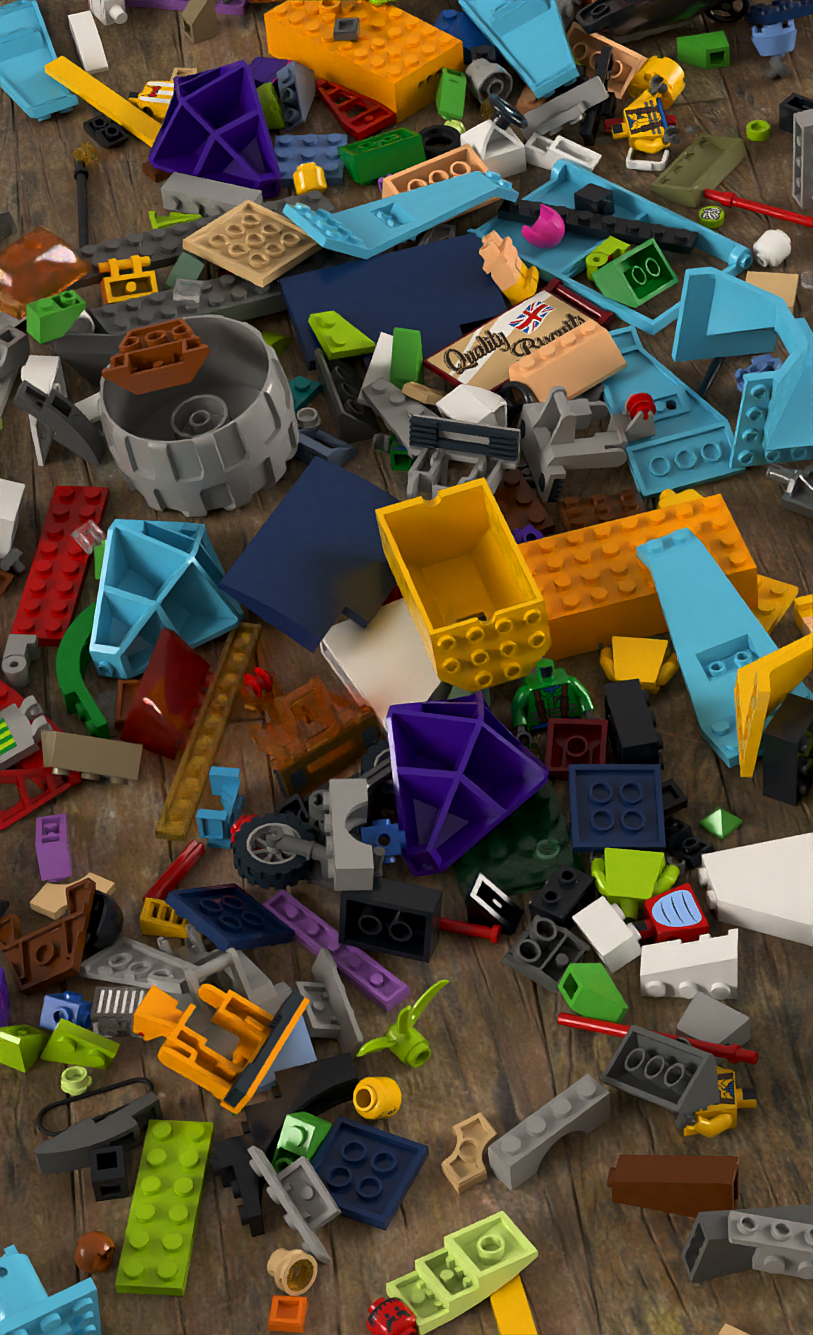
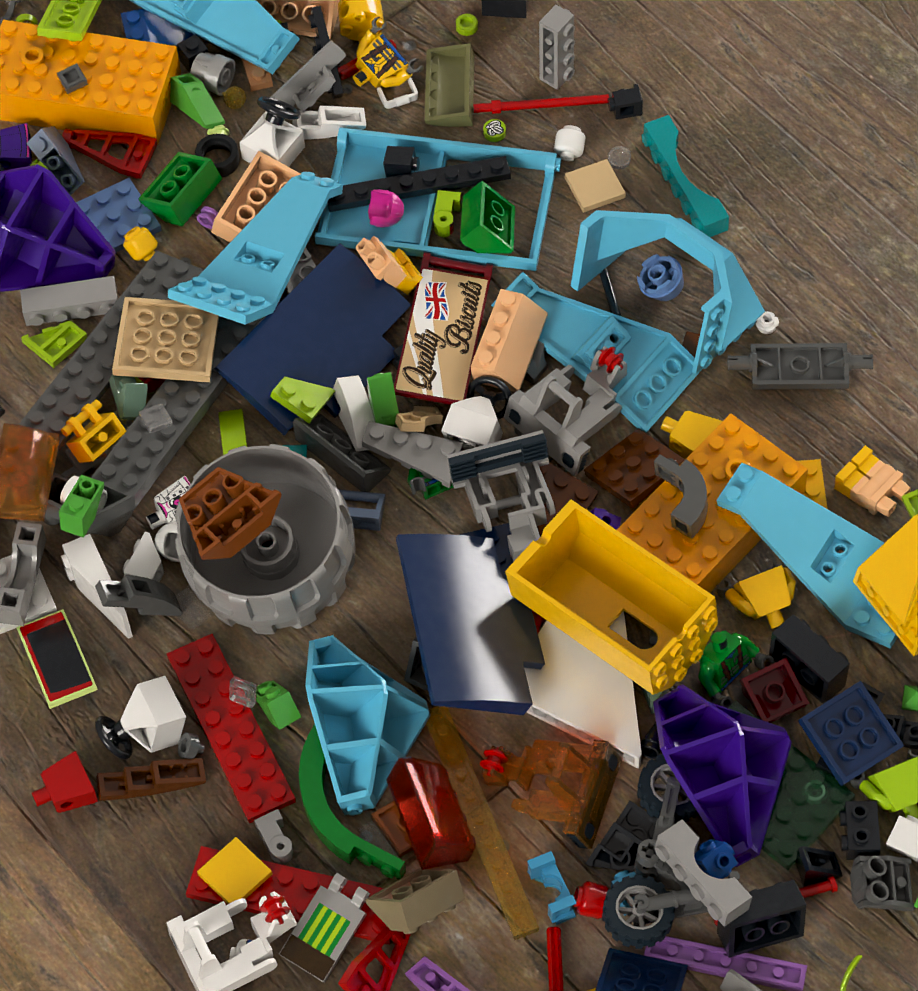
camera: 35 degrees left, 15 degrees up
none -> dark grey arch [654,454,708,539]

